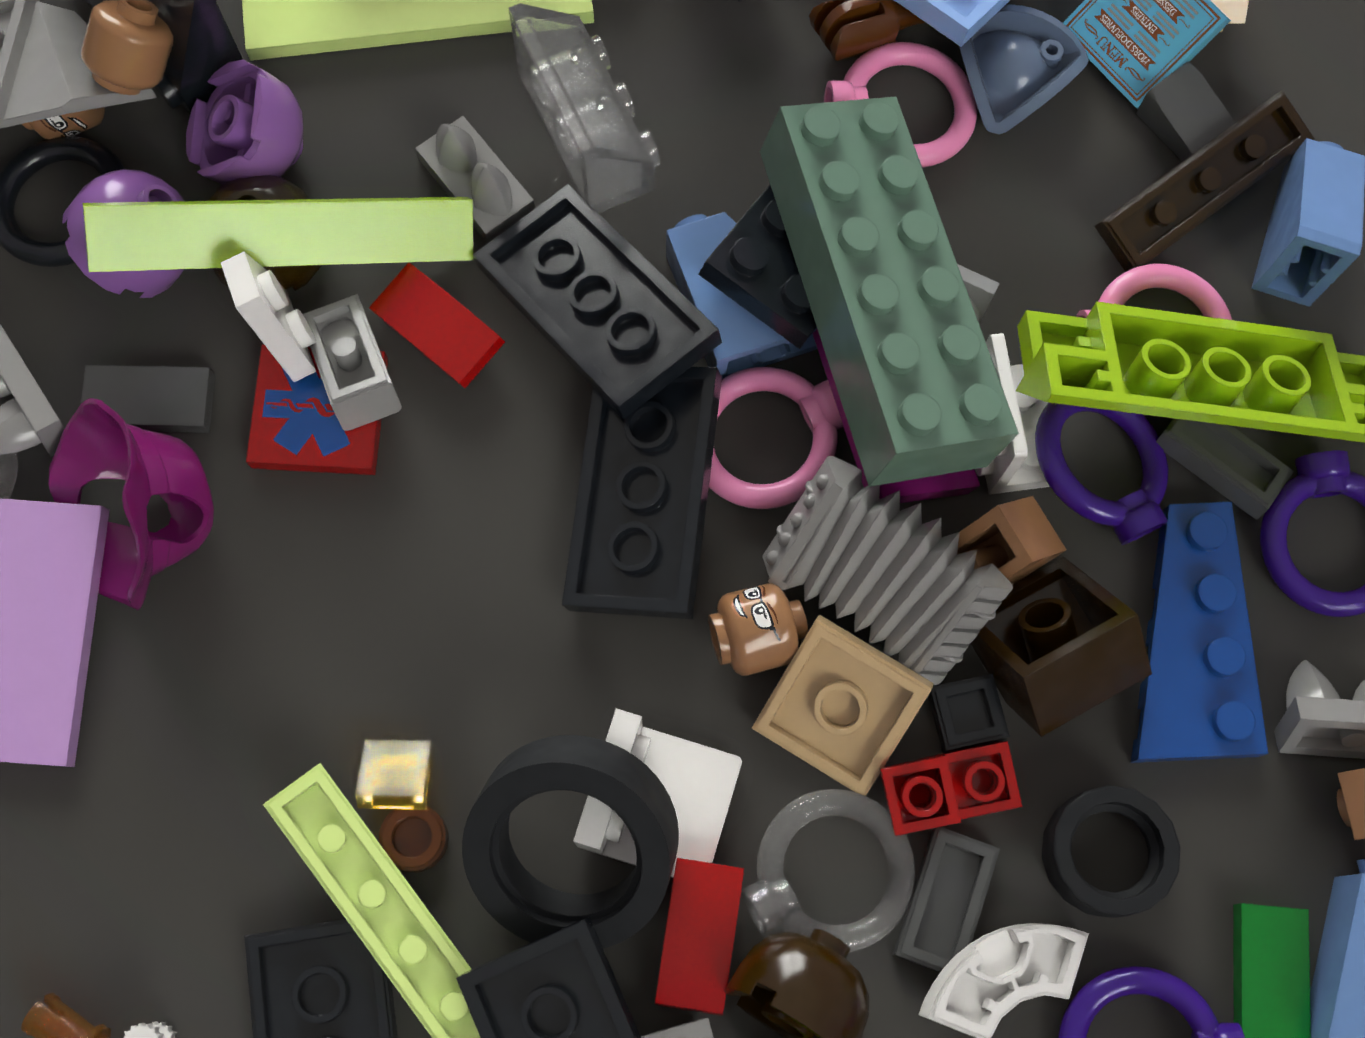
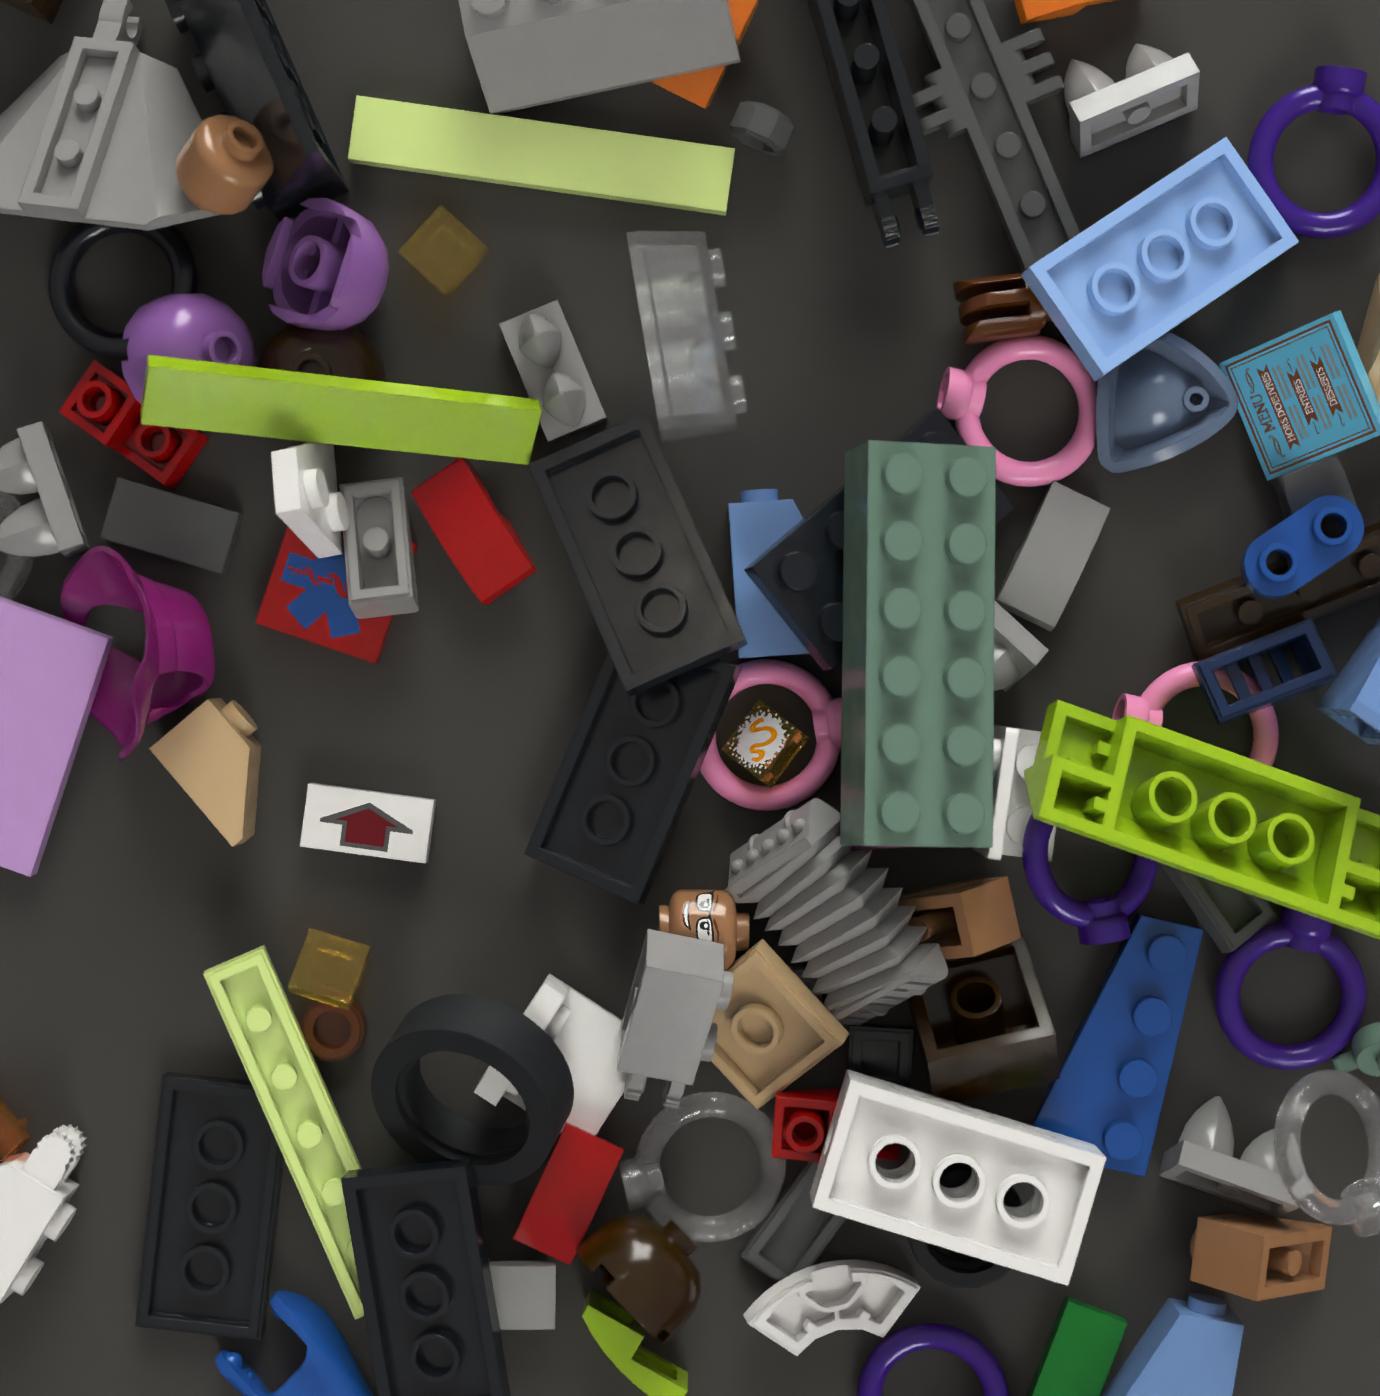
camera: 20 degrees right, 15 degrees up
none -> red slope [59,360,209,490]
none -> tan slope [149,698,262,847]
none -> white tile [300,783,436,864]
none -> clear yellow tile [398,205,490,298]
none -> light grey hinge [617,929,733,1109]
none -> tile [721,700,810,788]
none -> white brick [810,1069,1106,1286]
none -> light grey slope [995,481,1111,632]
none -> dark blue slope [1191,618,1338,725]
none -> blue plate [1240,495,1364,599]

